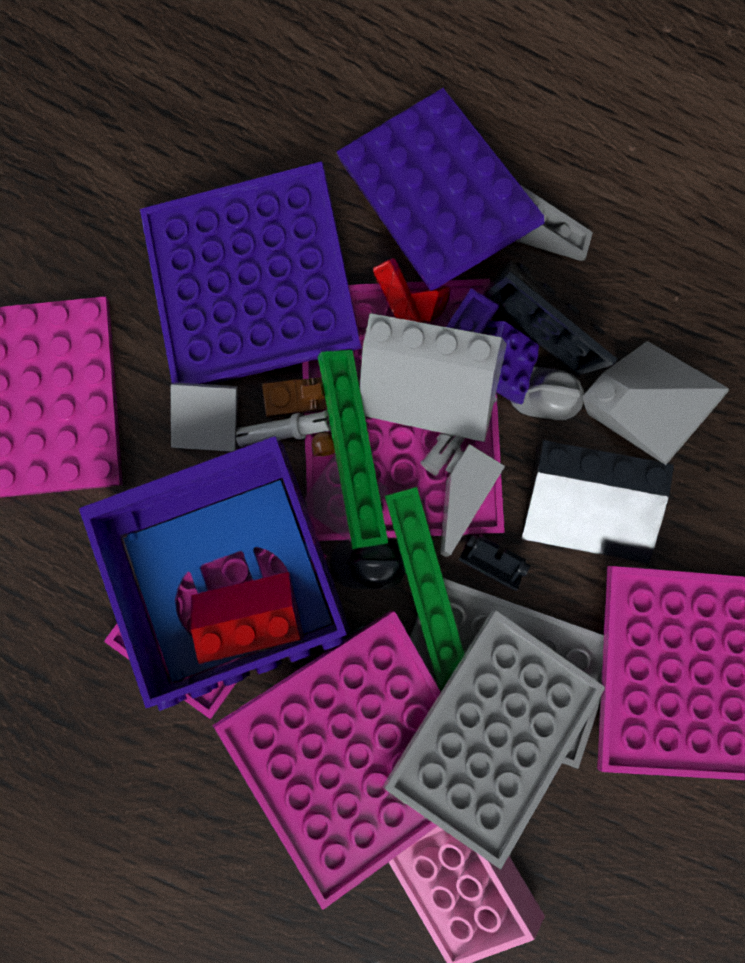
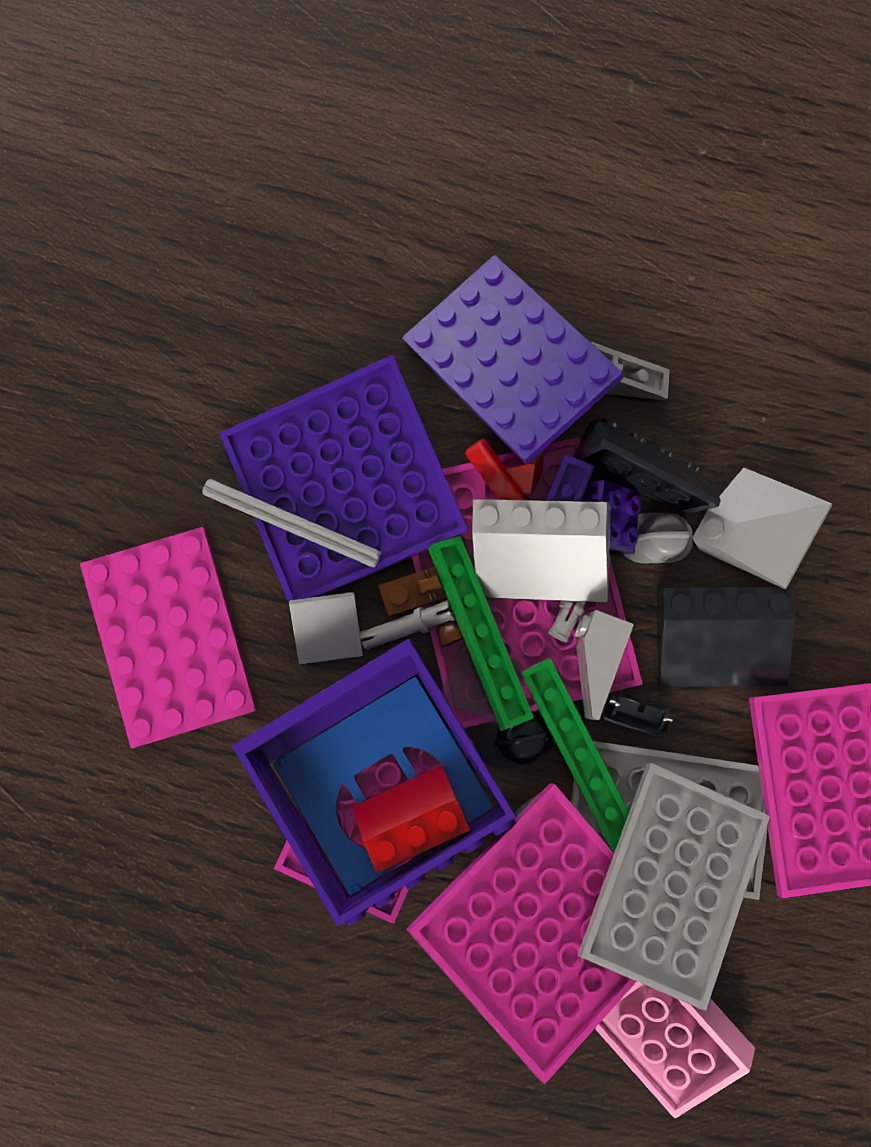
camera: 15 degrees left, 0 degrees up
none -> light grey axle [202,479,381,567]

